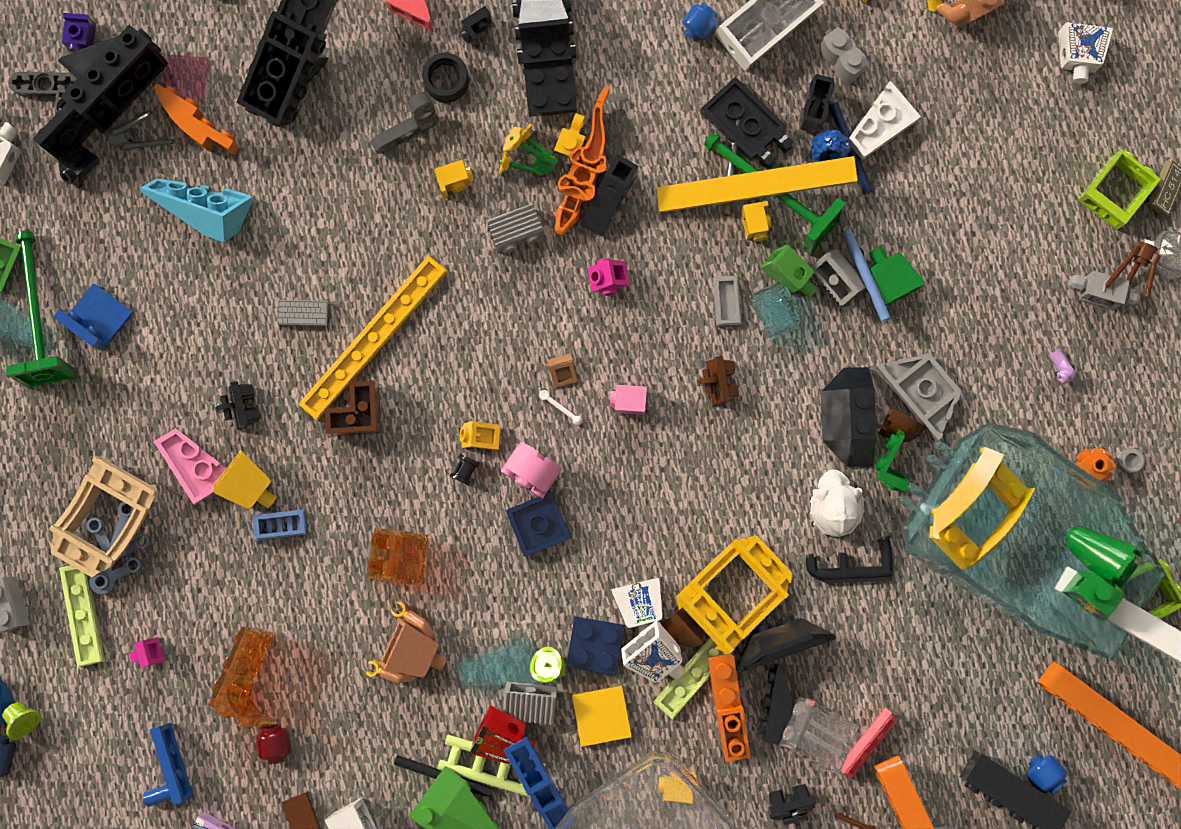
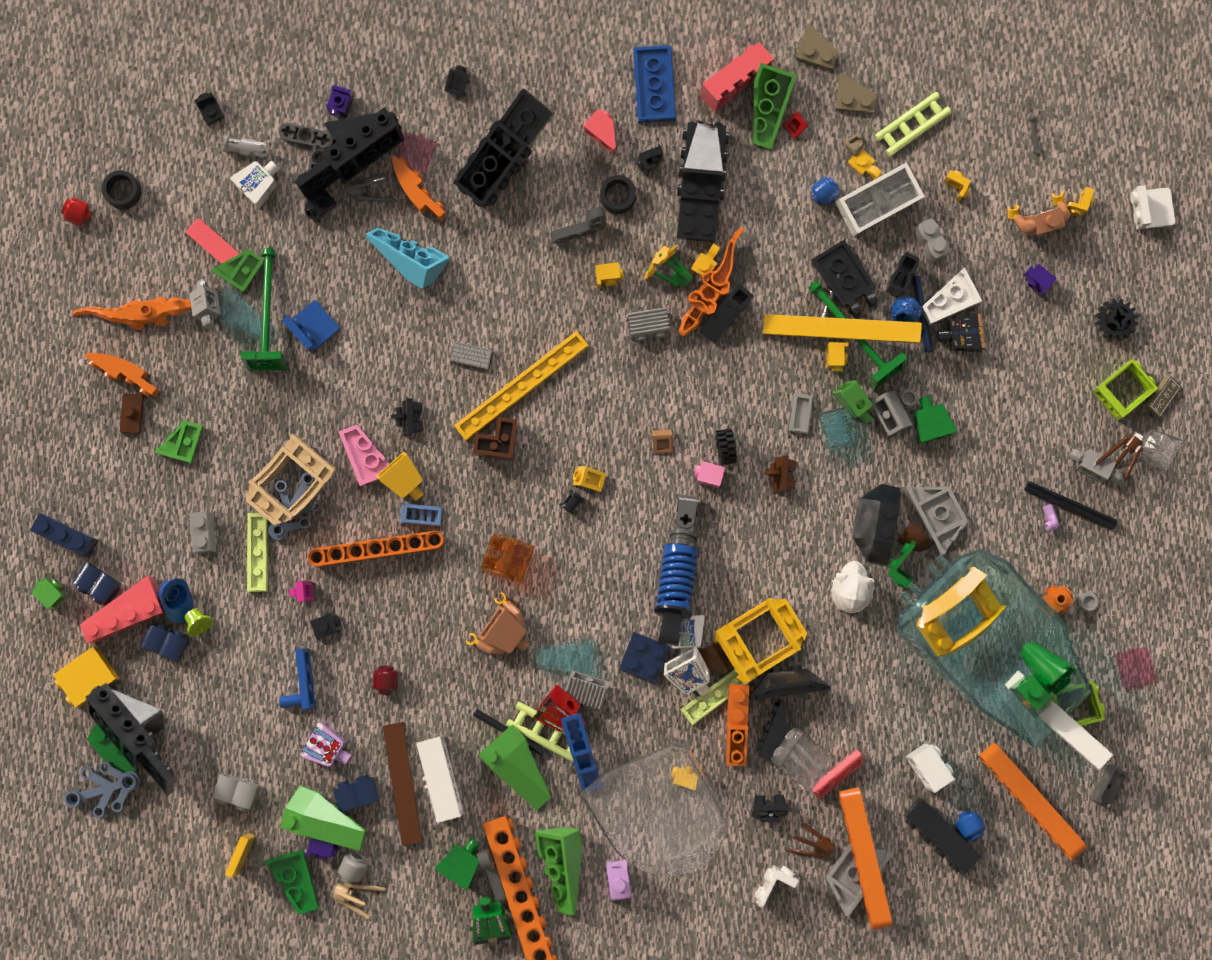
camera: 10 degrees right, 0 degrees up
clear orange bracket [208,626,275,729] -> none
bright pink brick [501,442,562,499] -> none
dark blue plate [506,491,571,557] -> none
piece [530,647,566,683] -> none
white hinge [539,390,583,425] -> none
yellow tile [572,685,631,747] -> none
dark pink brick [588,258,630,296] -> none
black piece [806,535,893,583] -> none
medium blue bar [842,229,891,322] -> none
white torso [1058,22,1113,84] -> none
none -> orange beam [307,531,445,567]
none -> black bracket [310,612,341,640]
none -> piece [654,494,700,646]
none -> black tyre [716,428,737,465]
none -> white brick [905,744,955,793]
none -> torso [937,312,985,353]
none -> dark purple brick [1024,264,1057,297]
none -> black axle [1024,481,1118,529]
none -> black gear [1095,298,1139,341]

